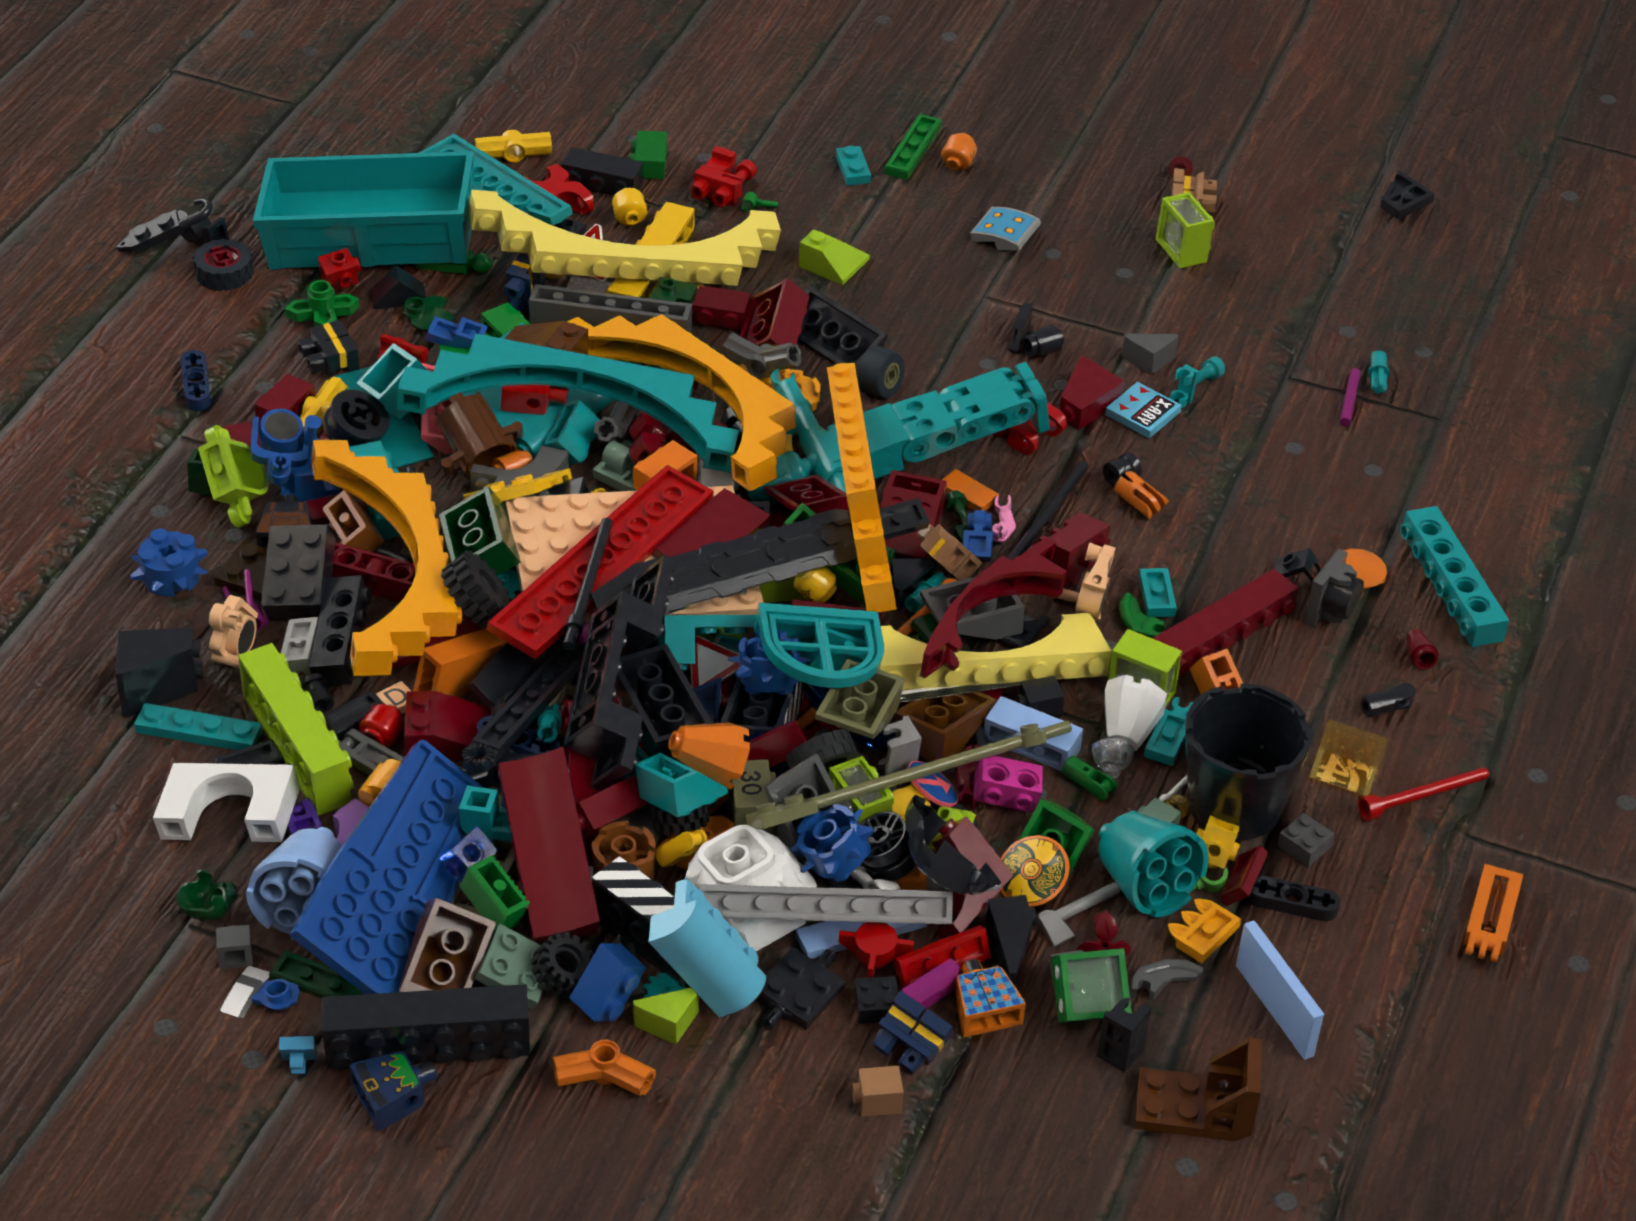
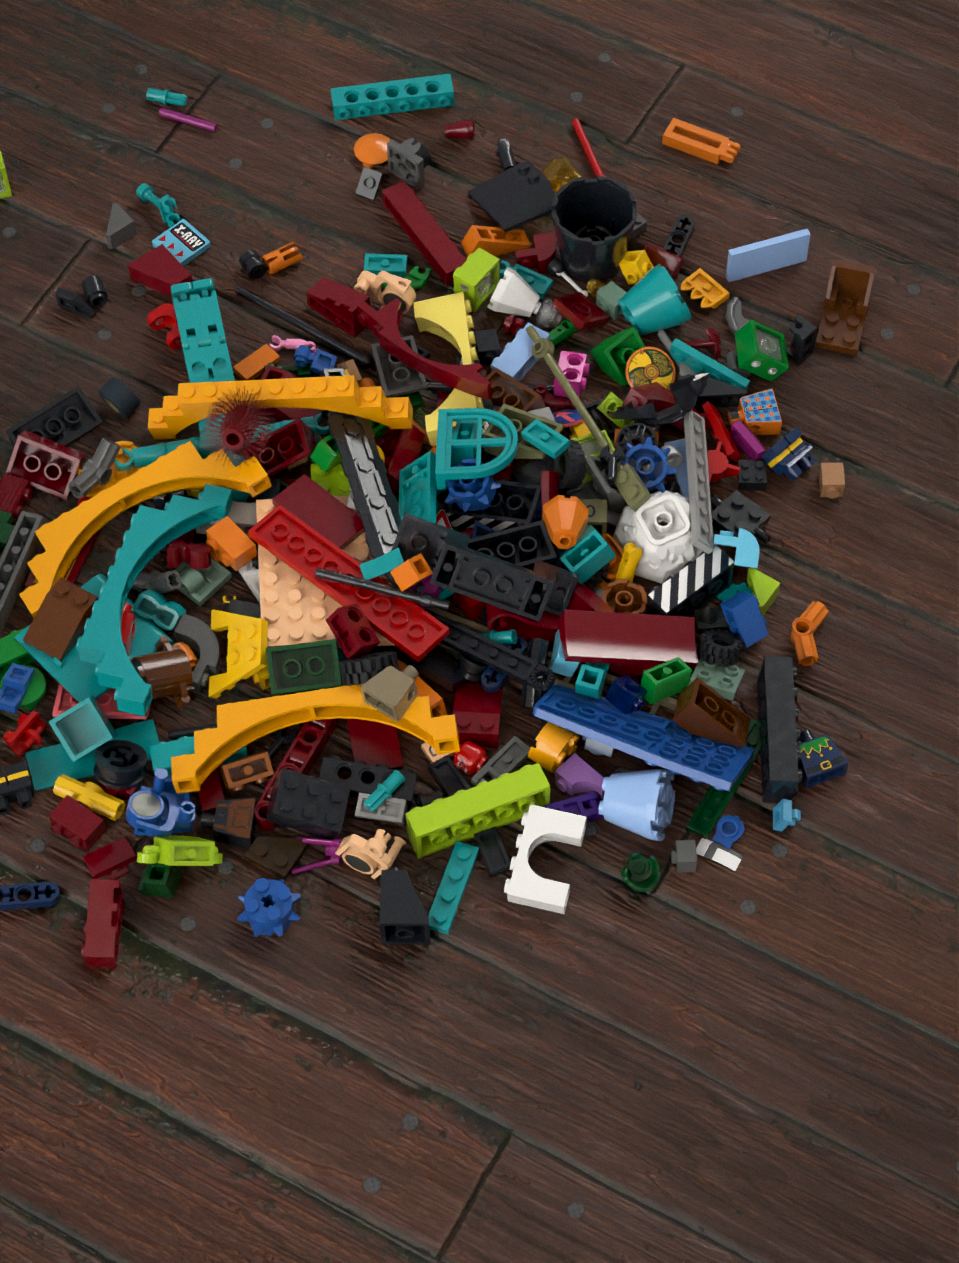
camera: 80 degrees left, 15 degrees up
none -> dark red wedge [81,879,125,968]
none -> dark red piece [200,386,275,468]
none -> dark red brick [326,603,380,659]
none -> teal sticker [359,548,404,580]
none -> dark tan torso [360,665,419,722]
none -> teal axle [364,770,406,812]
none -> orange brick [390,553,433,591]
none -> black slope [468,161,555,233]
none -> dark red plate [503,314,525,336]
none -> teal plate [521,419,570,459]
none -> dark red plate [552,292,610,330]
none -> black bar [600,443,626,483]
none -> teal plate [669,338,750,390]

